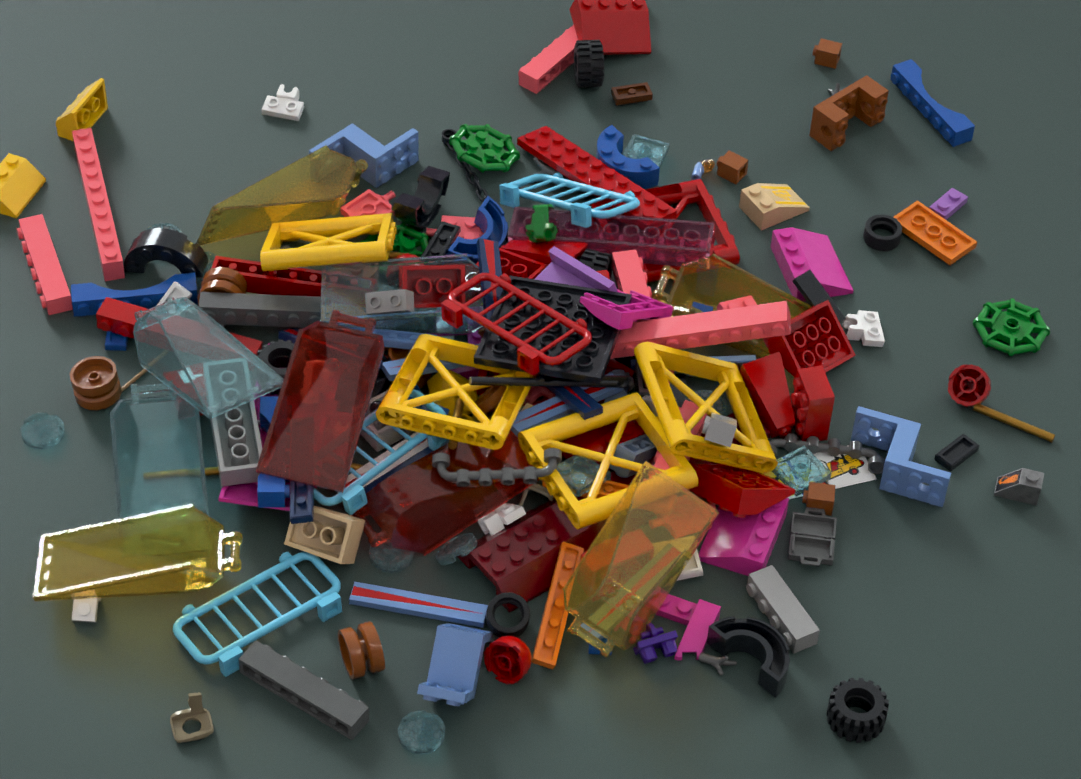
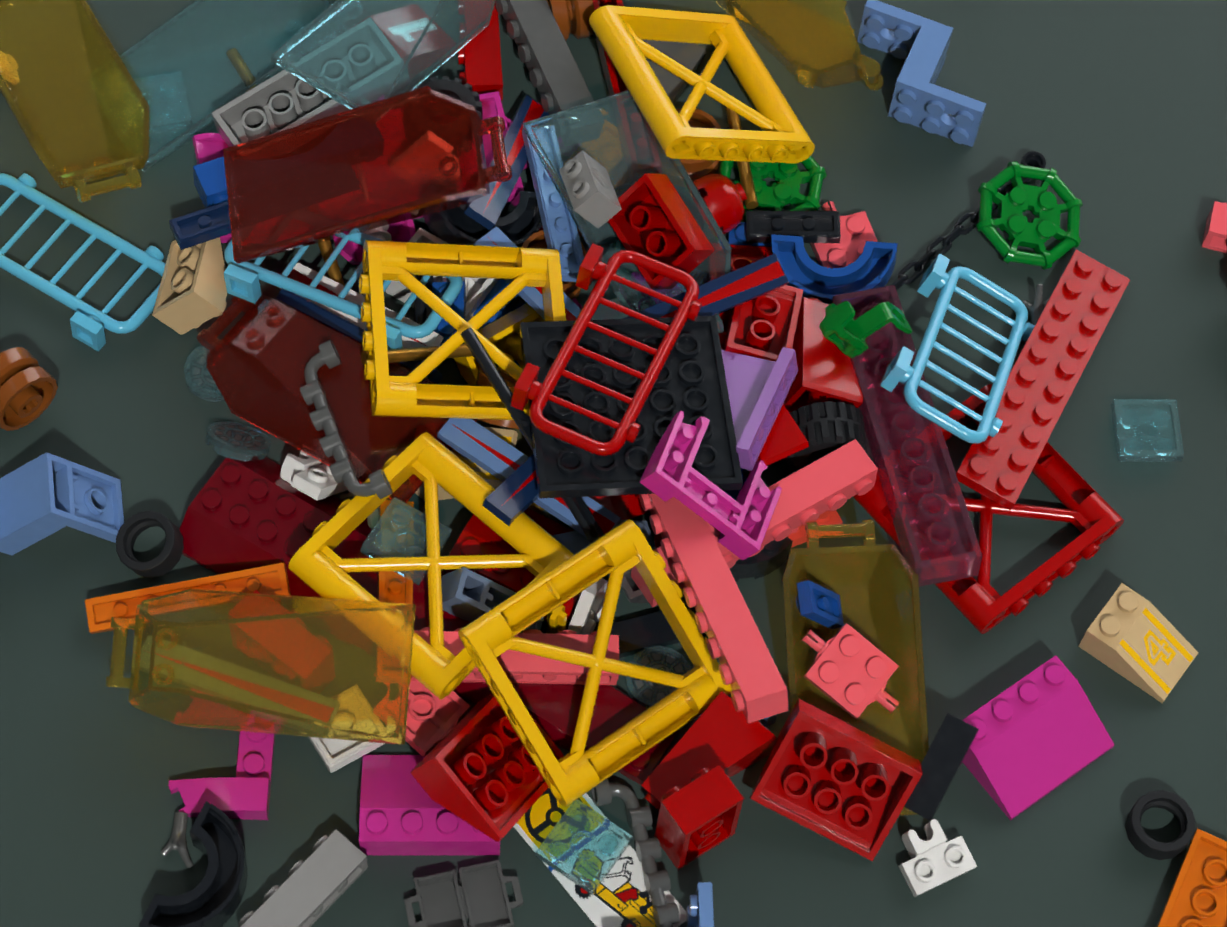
camera: 65 degrees right, 15 degrees up
coral plate [340,189,396,217] -> none
medium blue tile [349,582,488,628] -> none
black brick [392,166,450,229] -> none
red cylinder [484,636,532,684] -> none
blue brick [596,125,660,189] -> none
dark purple hips [633,623,678,664] -> none
arm [691,159,715,180] -> none
light grey brick [702,412,737,447] -> none
dark orange brick [717,150,749,184] -> none
dark orange brick [802,482,836,516] -> none

